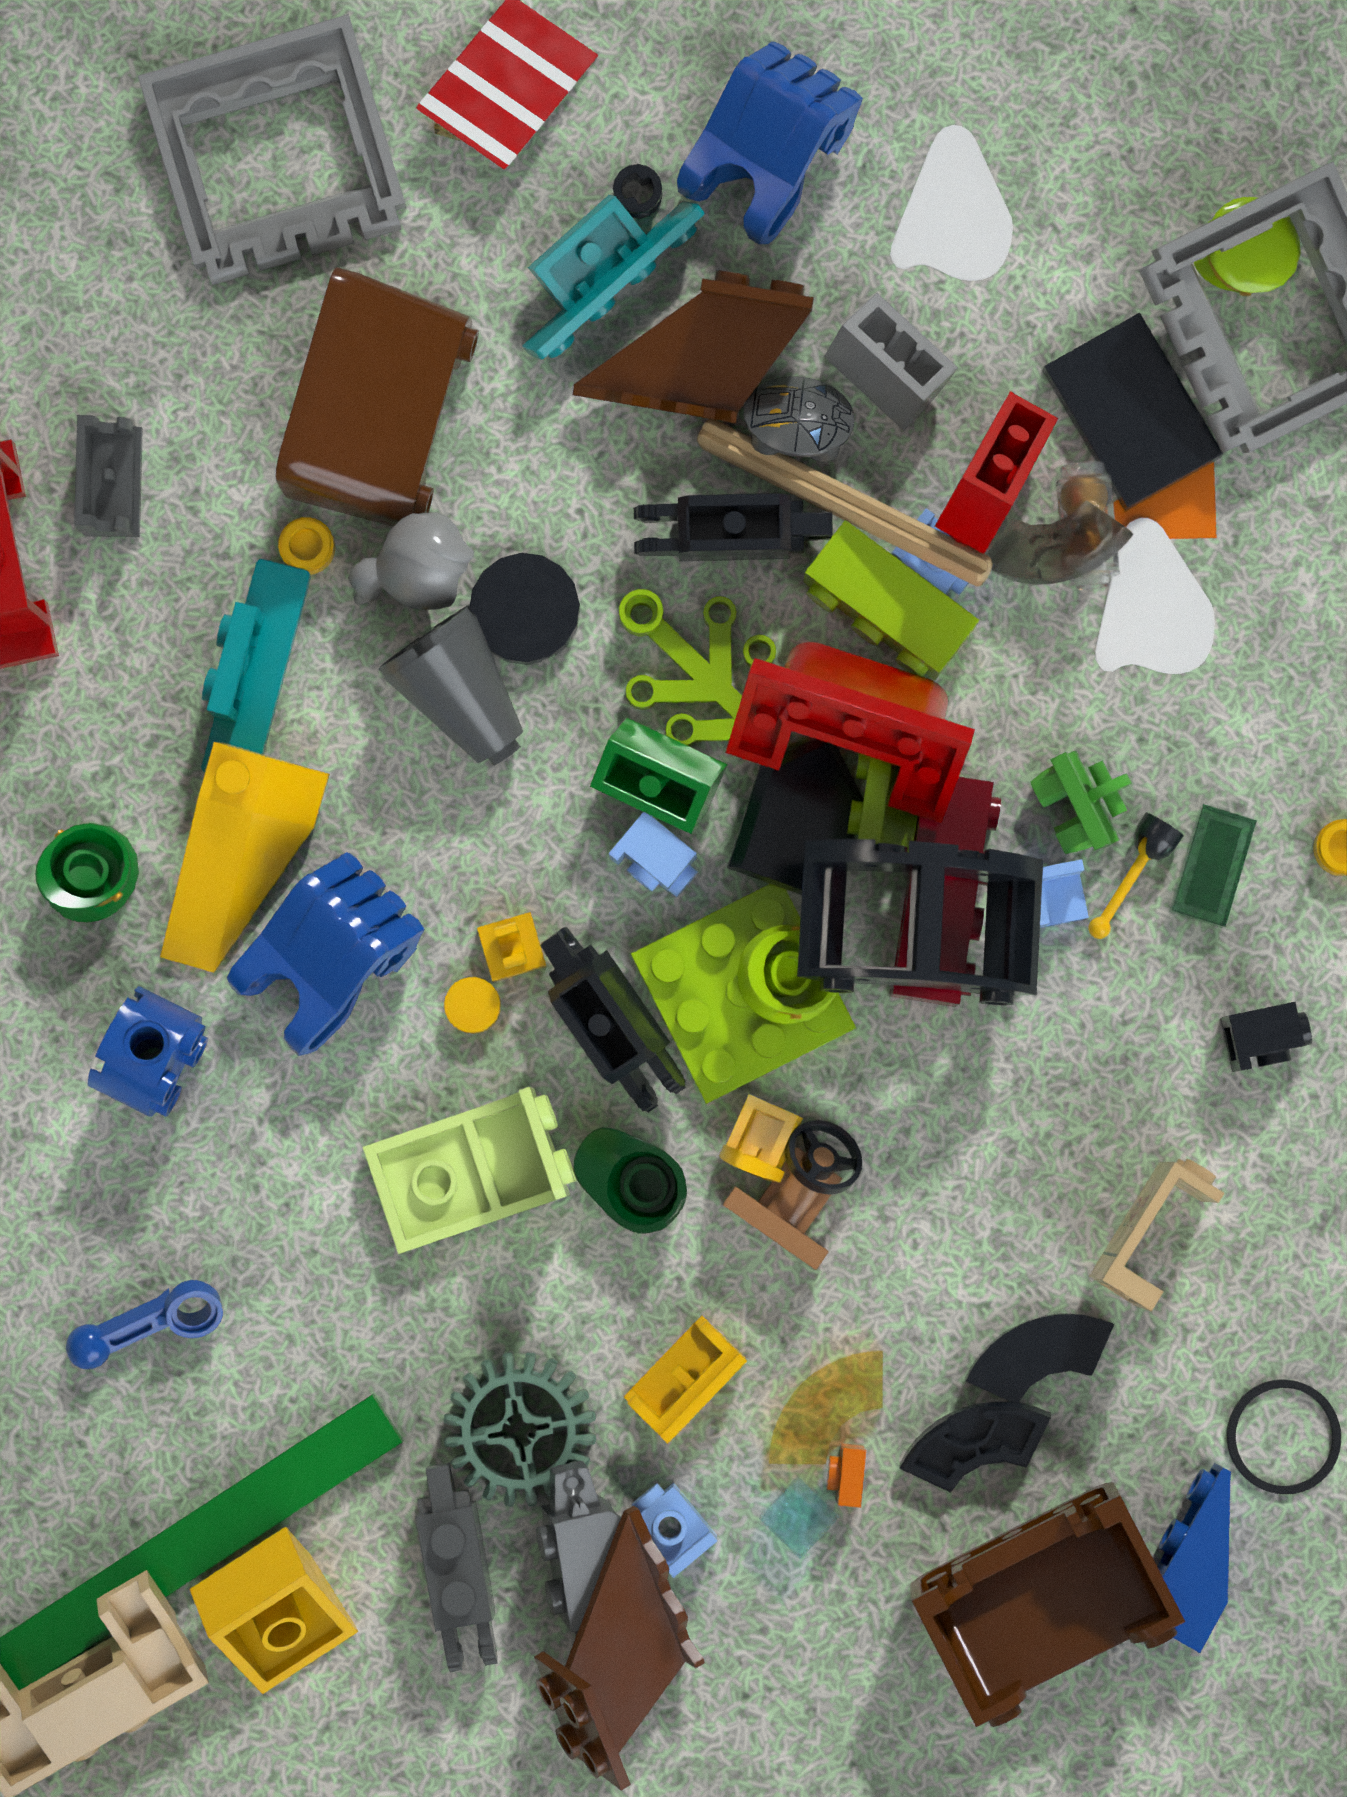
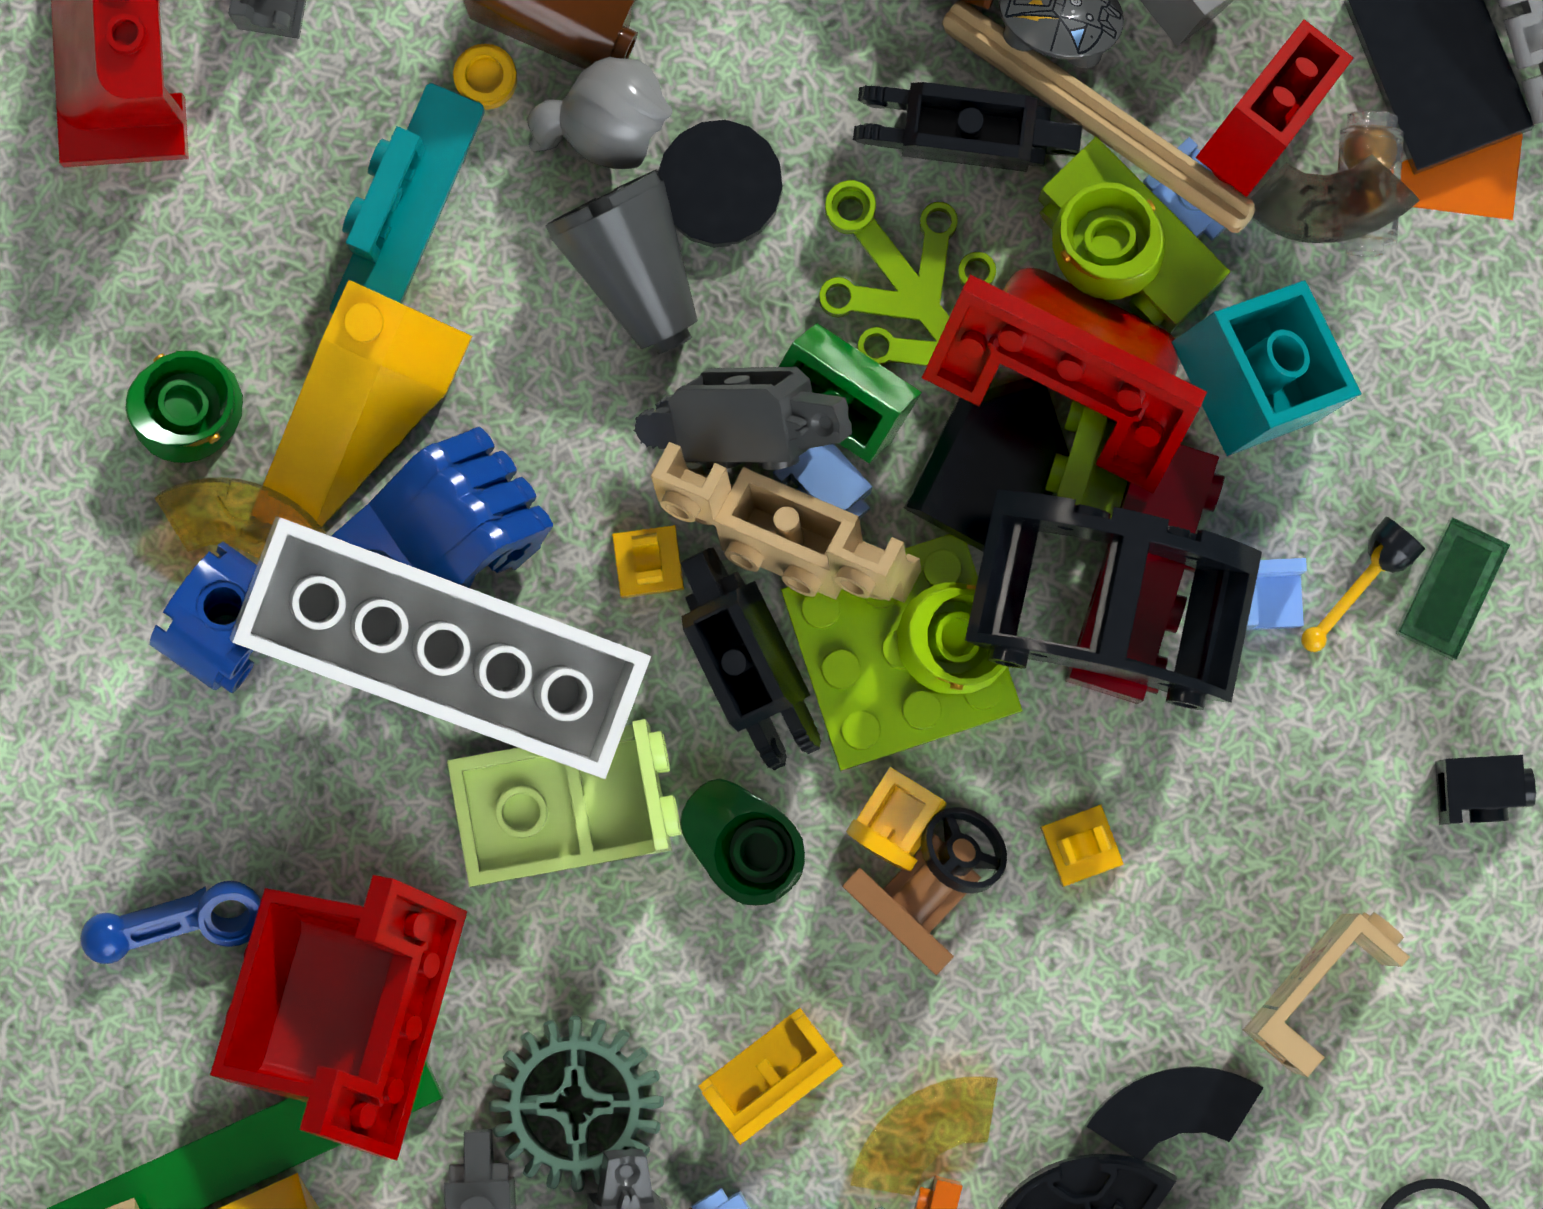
camera: 10 degrees right, 0 degrees up
yellow tile [444,977,501,1034] -> none
bright green hips [1030,751,1132,854] -> none
white sticker [1095,518,1215,674] -> none
none -> clear yellow tile [155,477,327,560]
none -> red windscreen [210,875,468,1161]
none -> white brick [229,516,651,779]
none -> dark grey hinge [633,367,852,470]
none -> tan bracket [651,442,921,603]
none -> yellow tile [1040,805,1124,887]
none -> lime piece [1052,182,1166,300]
none -> teal brick [1171,280,1362,456]

